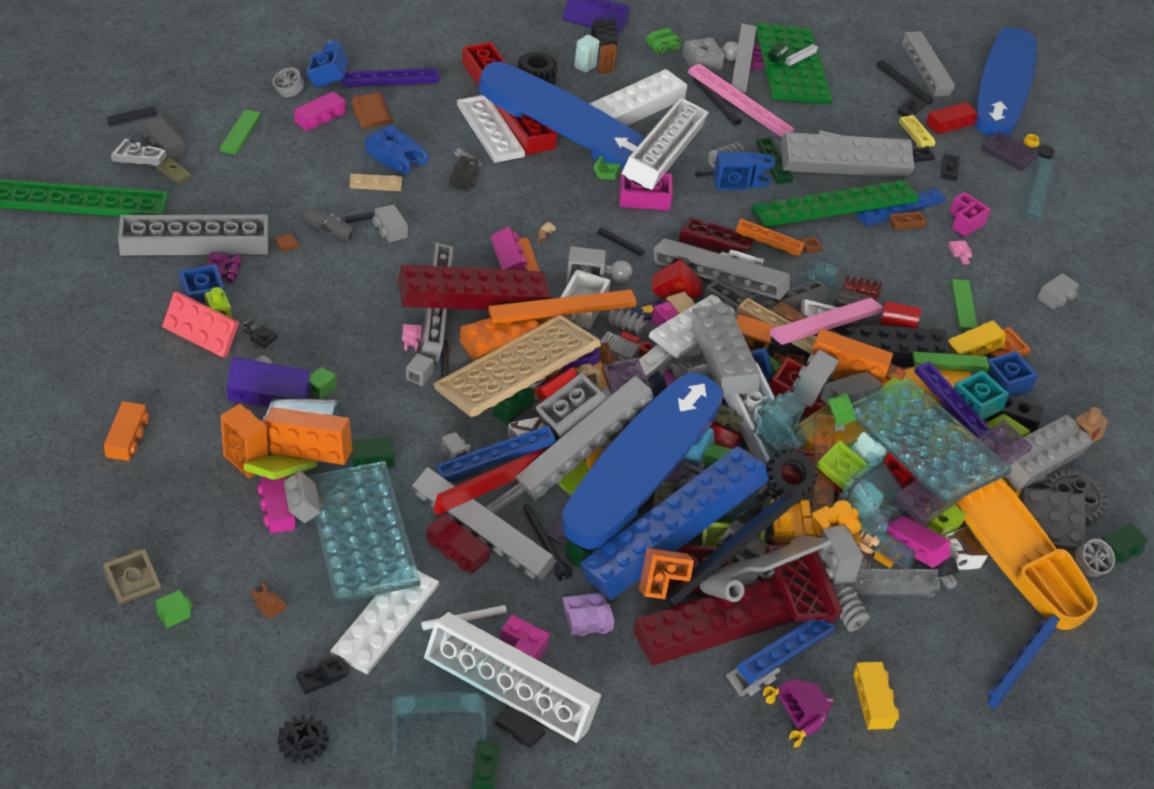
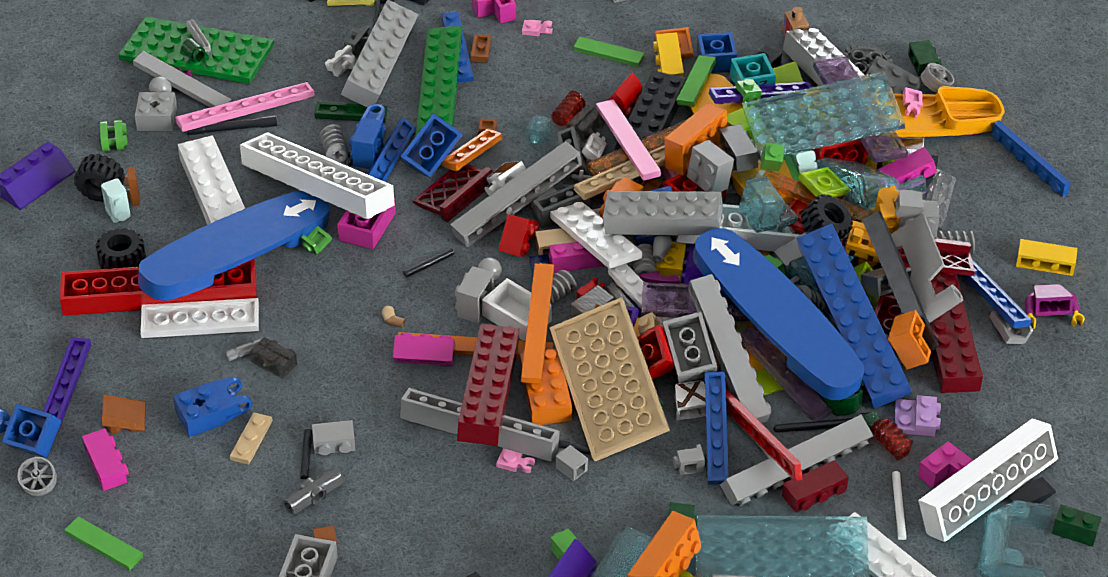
camera: 65 degrees left, 0 degrees up
none -> blue plate [367,117,416,182]
none -> blue slope [401,113,463,178]
none -> bright green bracket [736,79,762,107]
none -> clear green bush [863,410,882,426]
none -> clear red piece [870,418,913,461]
none -> light grey brick [895,190,925,218]
none -> bright pink plate [903,88,922,118]

